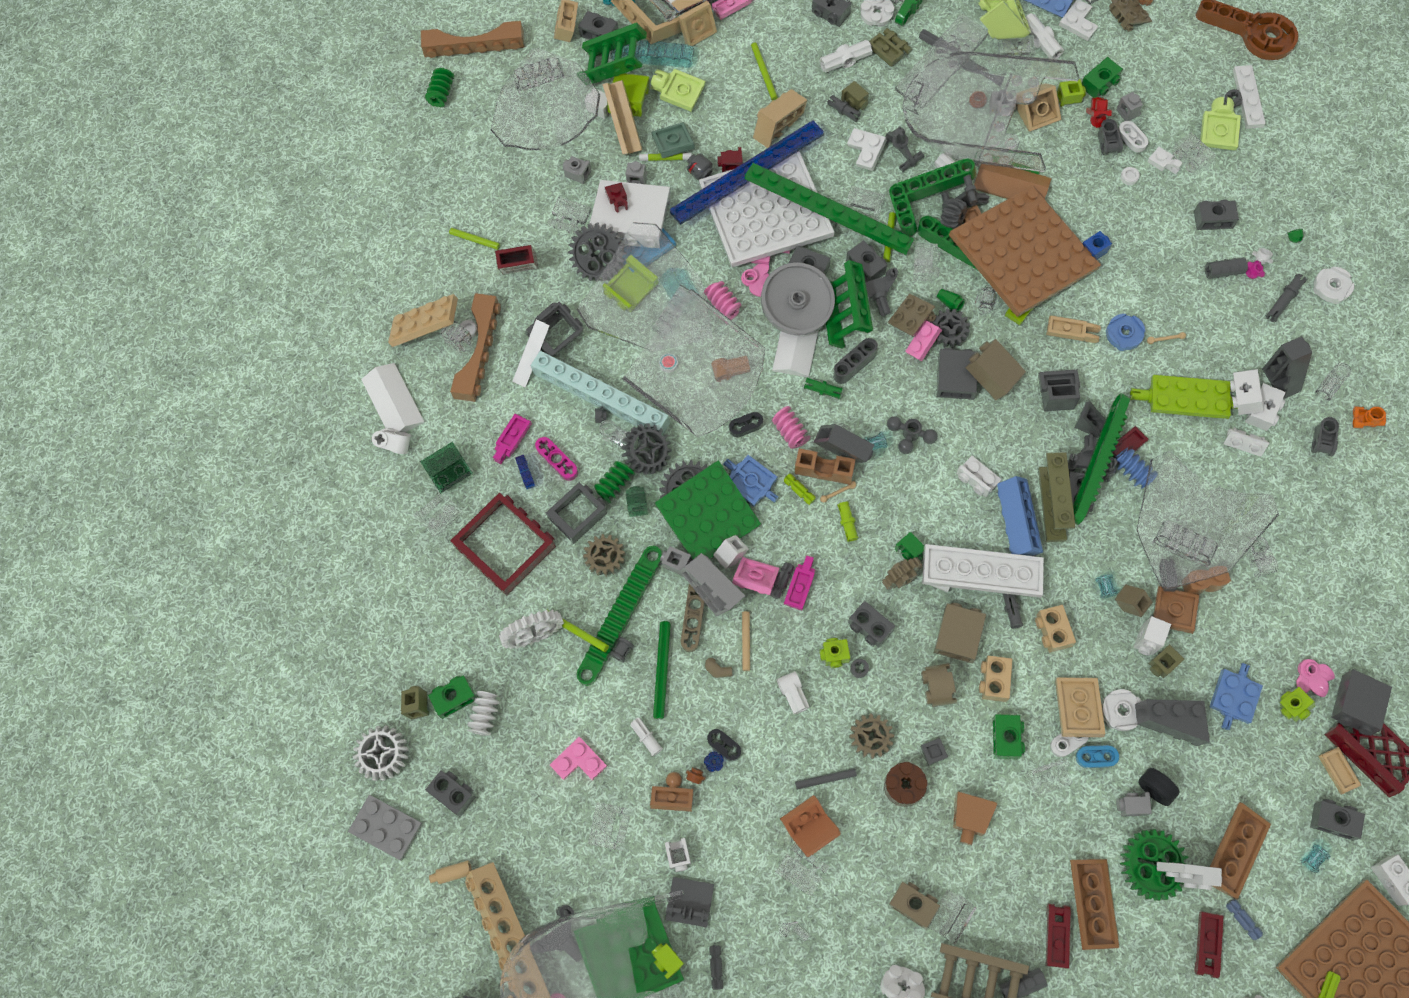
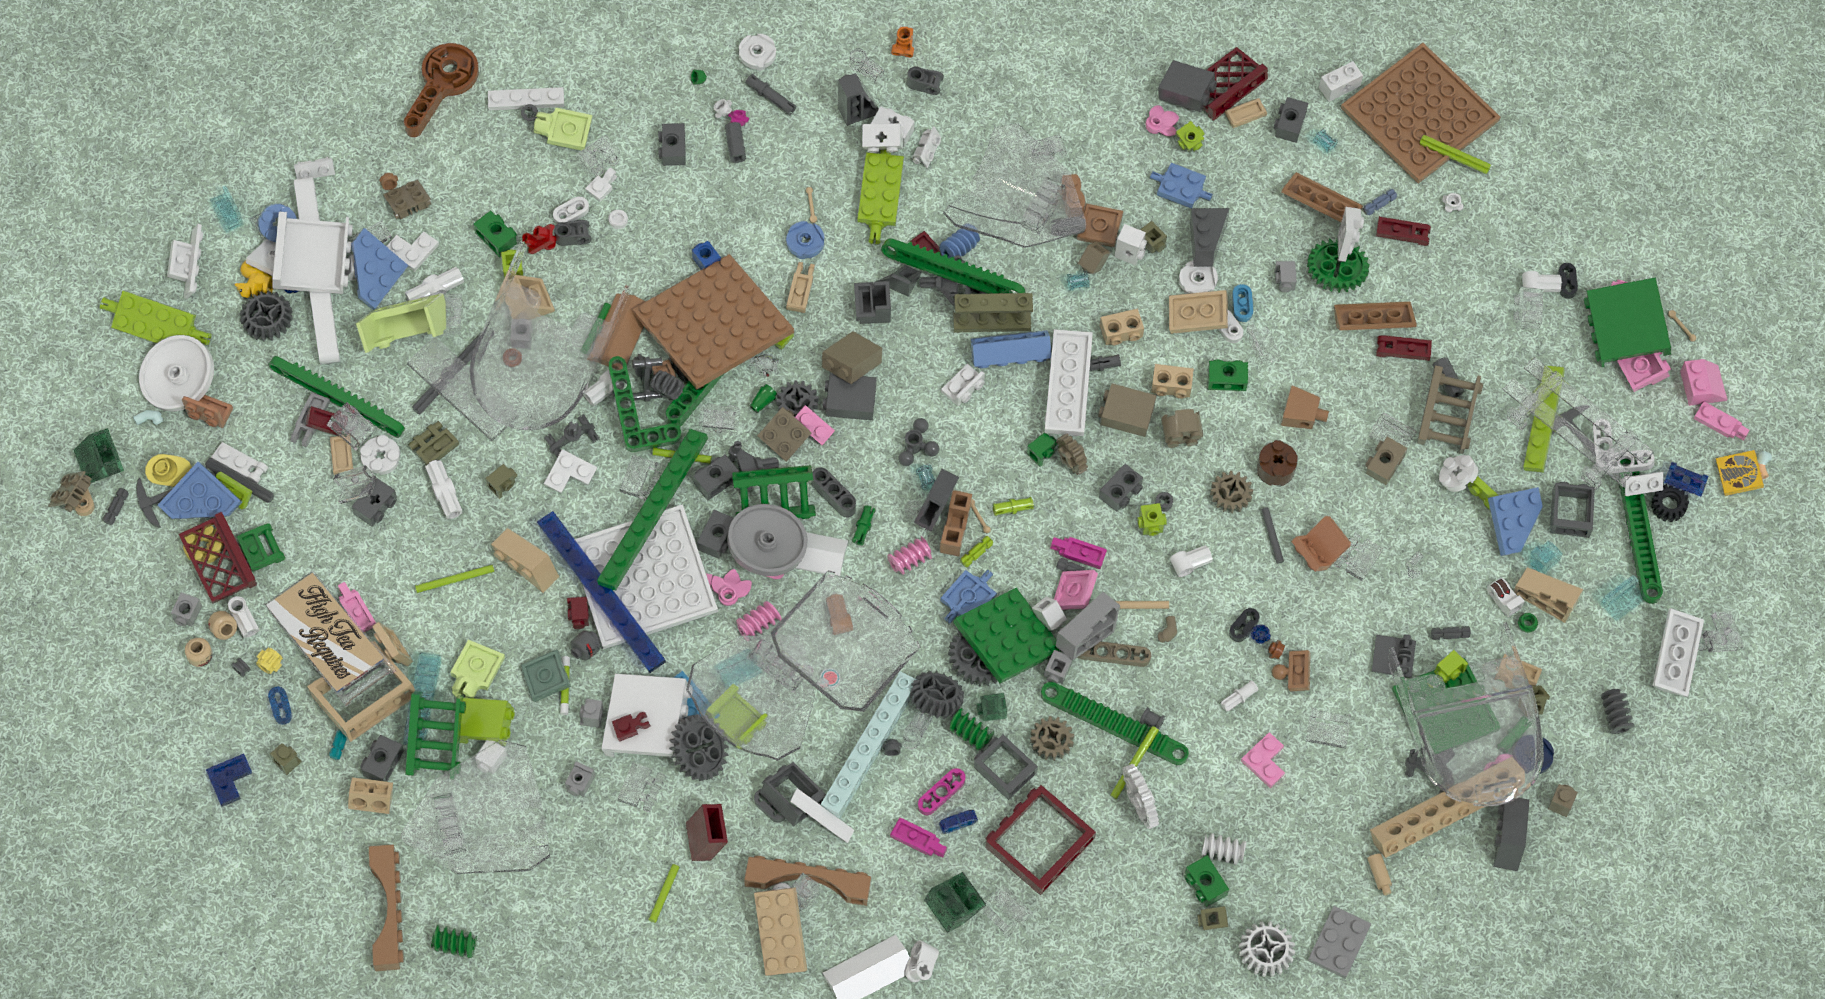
camera: 100 degrees left, 5 degrees down
dark grey brick [425,770,476,817] -> none
tan fence [603,80,643,155] -> none
green axle [653,621,671,719] -> none
white window [665,838,692,872] -> none
black beam [729,412,763,438] -> none
dark grey pin [827,95,861,122] -> none
dark grey plate [920,738,948,766] -> none
light grey brick [1116,92,1143,121] -> none
black tyre [1138,768,1180,806] -> none

